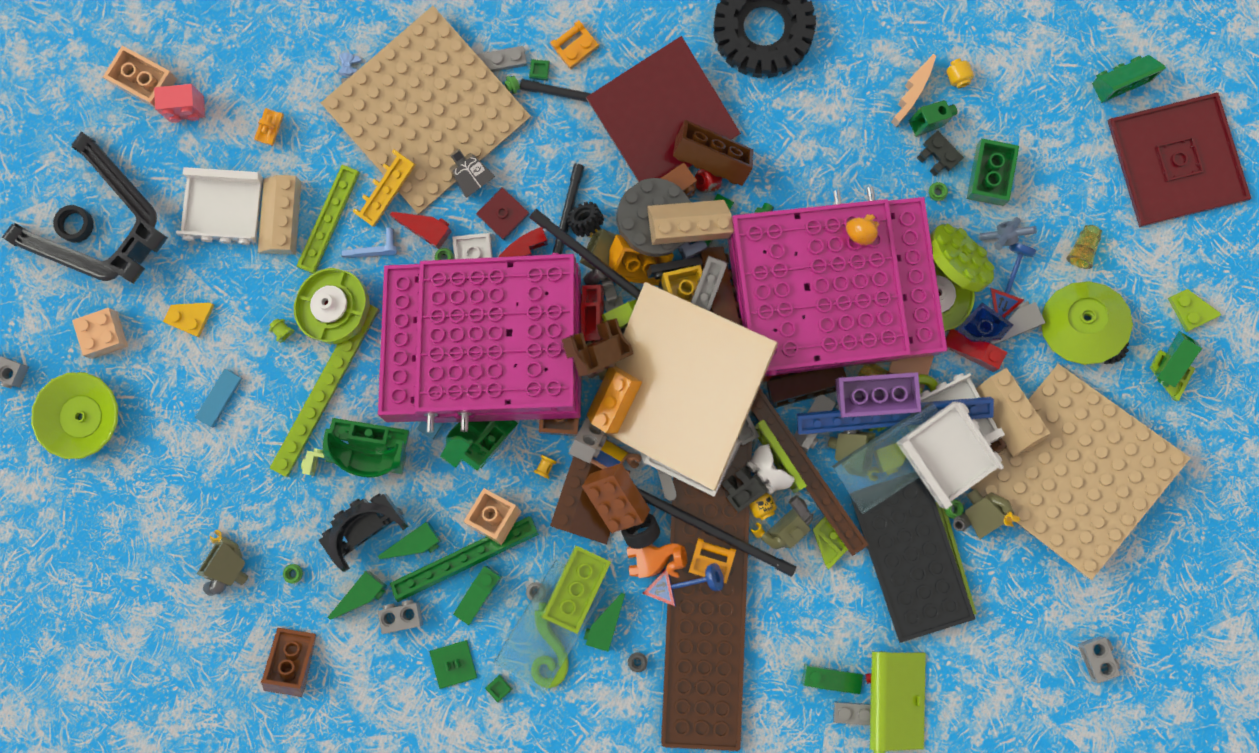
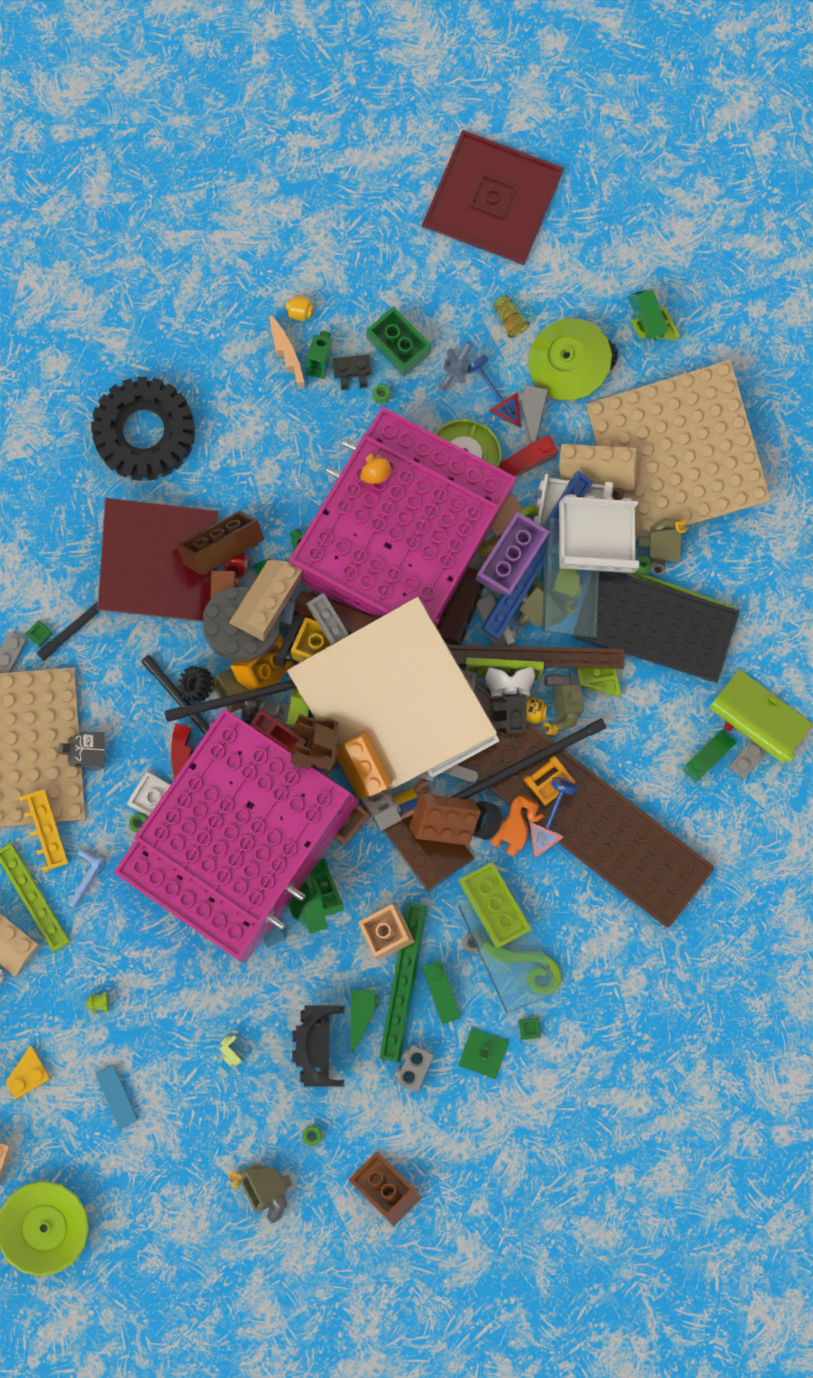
camera: 65 degrees left, 5 degrees down
lime plate [270,305,380,477] -> none
lime piece [294,268,370,344] -> none
green piece [323,418,410,477] -> none
green slope [328,571,387,620] -> none
red slope [390,212,452,250] -> none
dark red plate [476,187,530,241] -> none
bright green plate [504,76,520,94] -> none
yellow bush [533,454,557,479] -> none
light orange plate [550,20,599,70] -> none
green slope [584,593,625,652] -> none
dark grey plate [628,652,647,672] -> none
lime piece [930,224,995,292] -> none
clear blue slope [957,302,1014,342] -> none
green slope [1092,55,1166,103] -> none
lime wing [1168,289,1221,332] -> none

